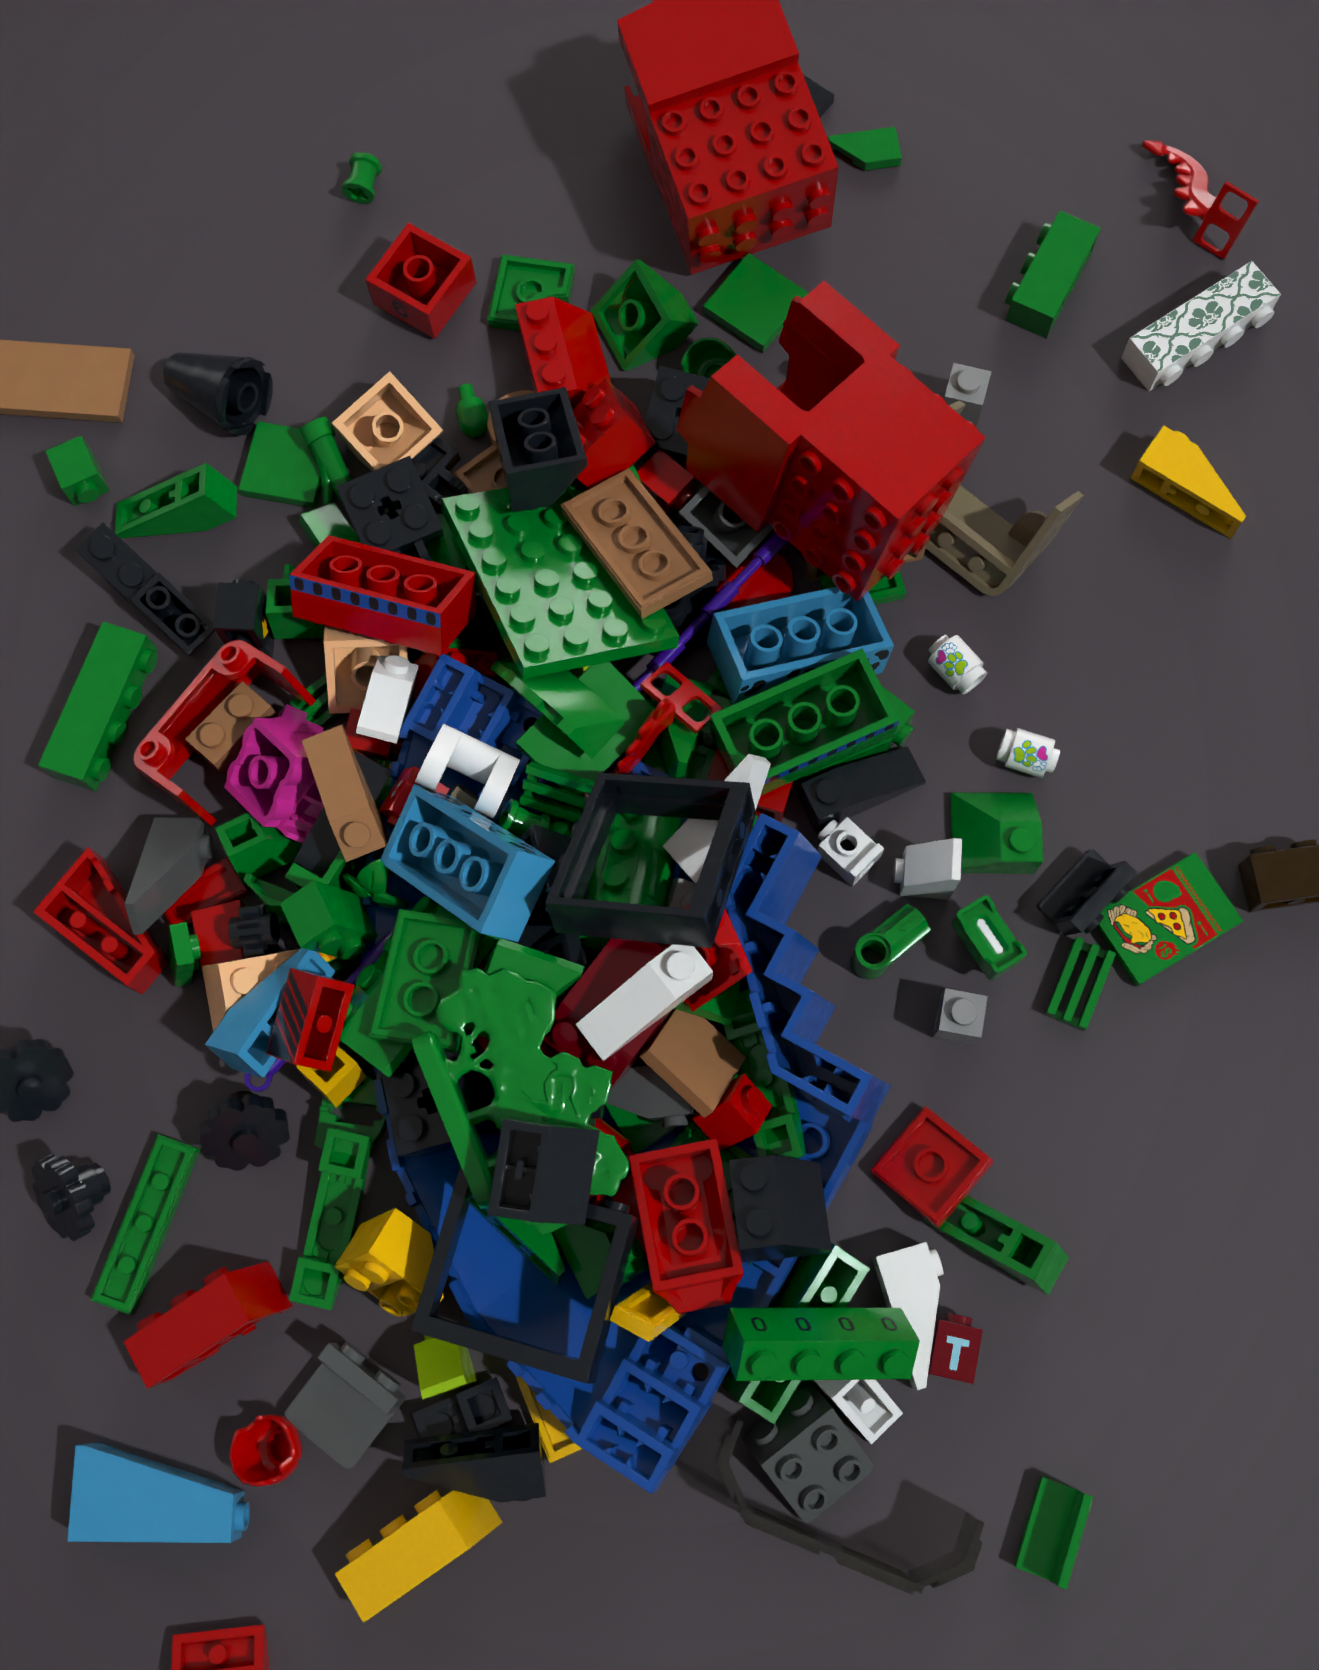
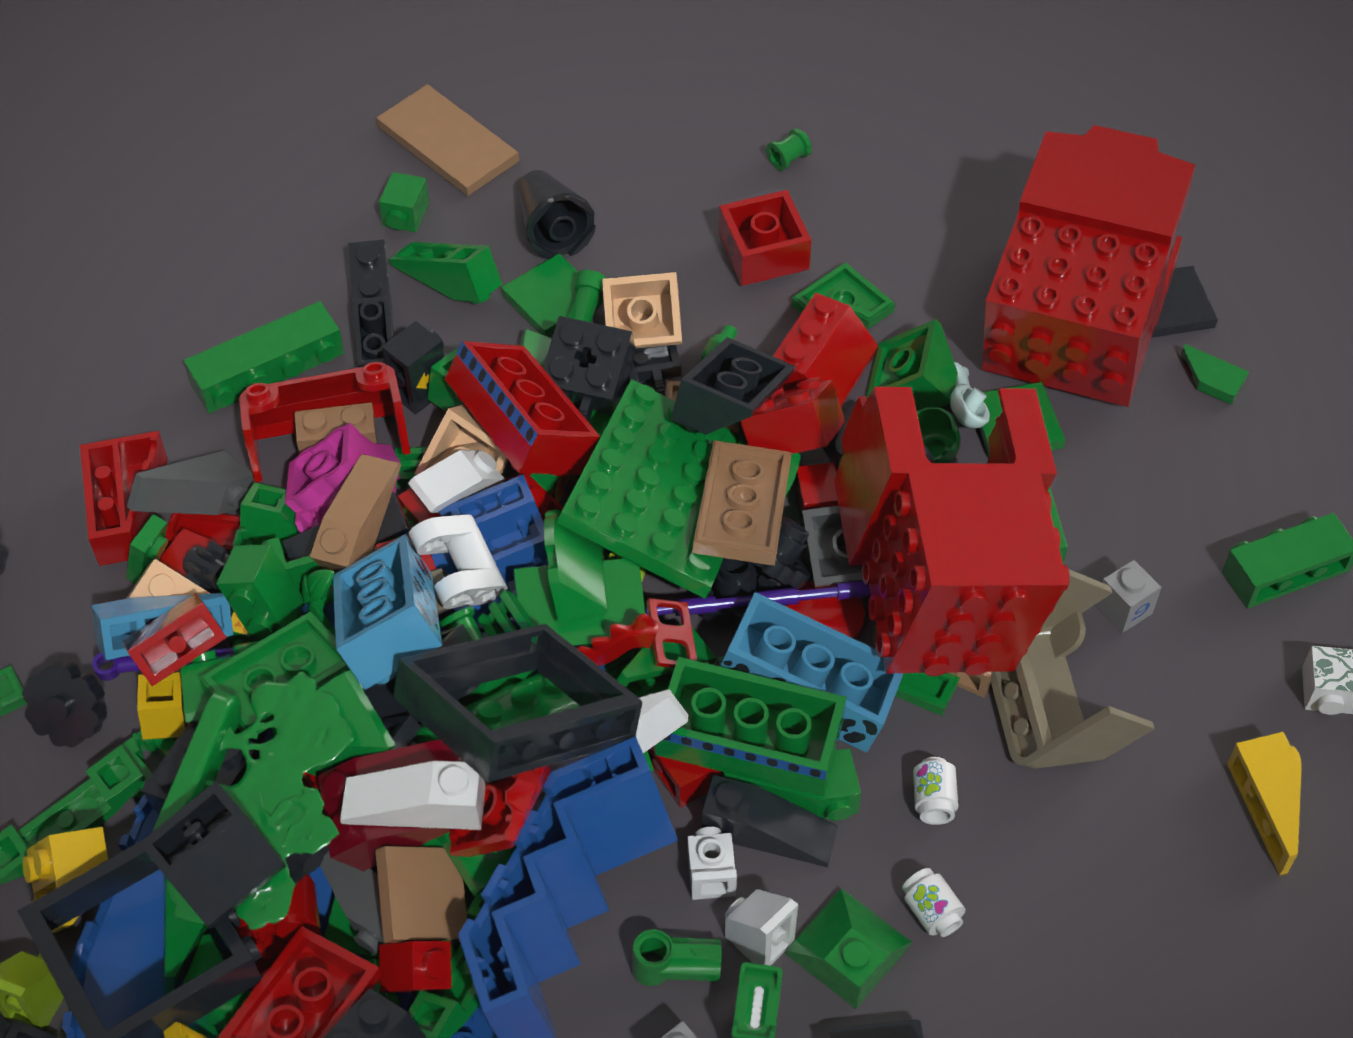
camera: 35 degrees right, 20 degrees down
none -> light aqua piece [950,362,990,429]

